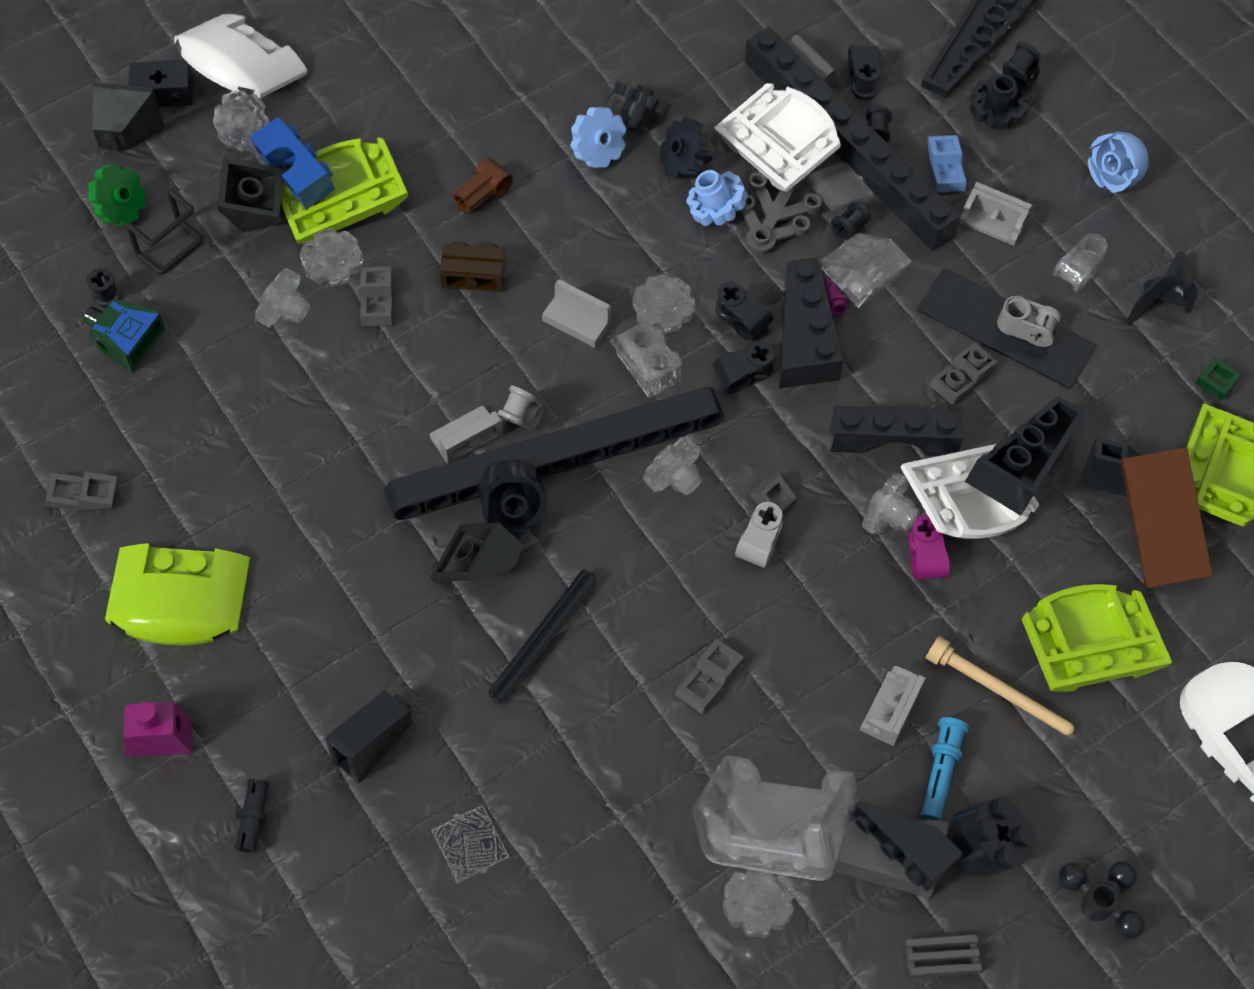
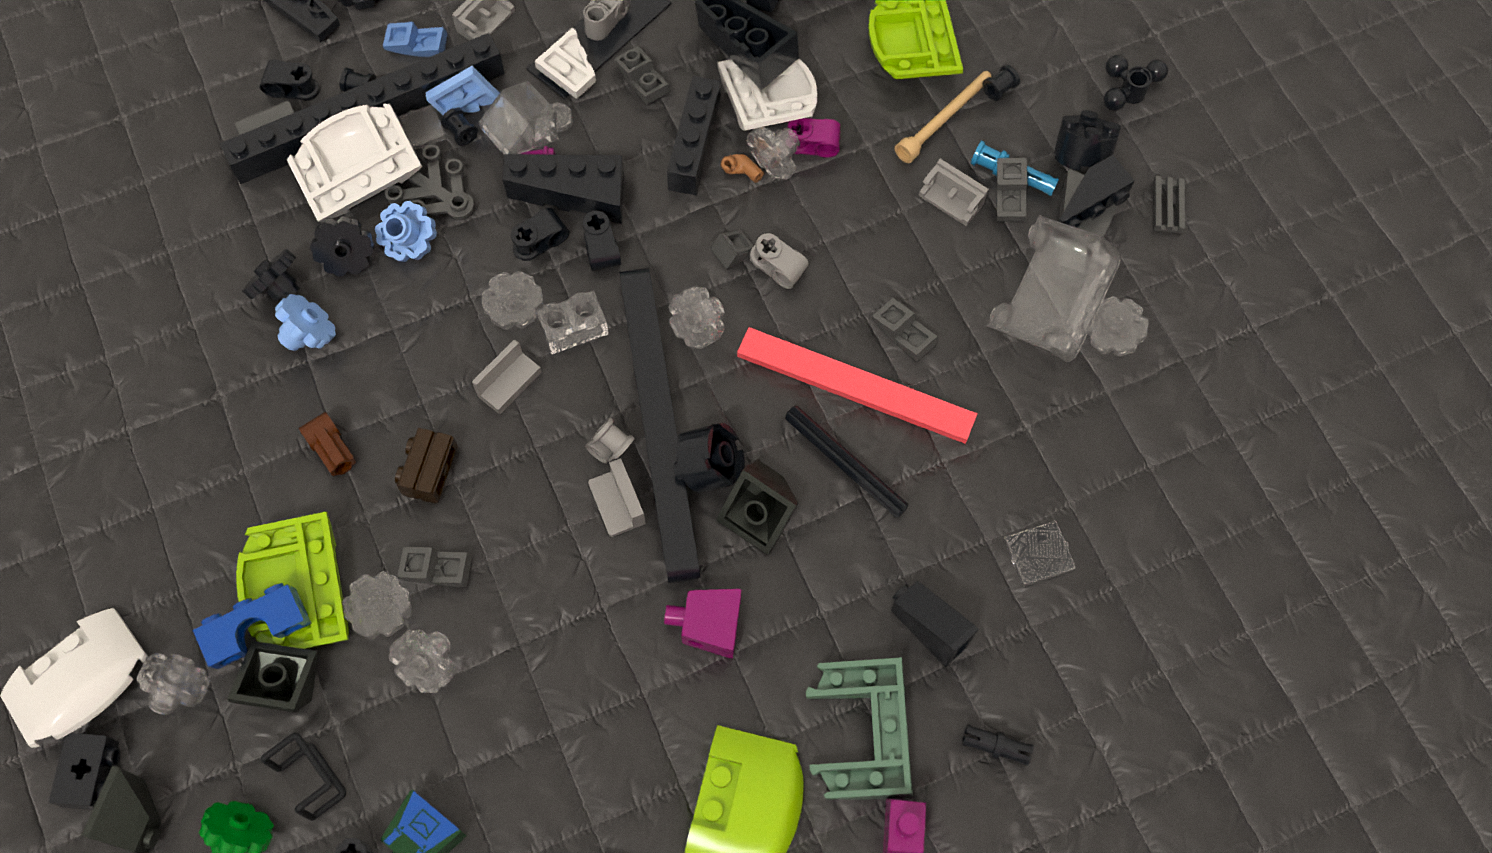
camera: 80 degrees left, 5 degrees up
none -> light blue wing [426,66,506,115]
none -> white wing [535,28,596,99]
none -> clear tile [543,103,573,133]
none -> magenta torso [664,589,741,658]
none -> medium nougat arm [721,154,764,183]
none -> coral tile [737,327,977,444]
none -> sand green wedge [806,657,913,800]
none -> black bush [982,64,1020,101]
none -> dark grey slope [996,158,1027,221]

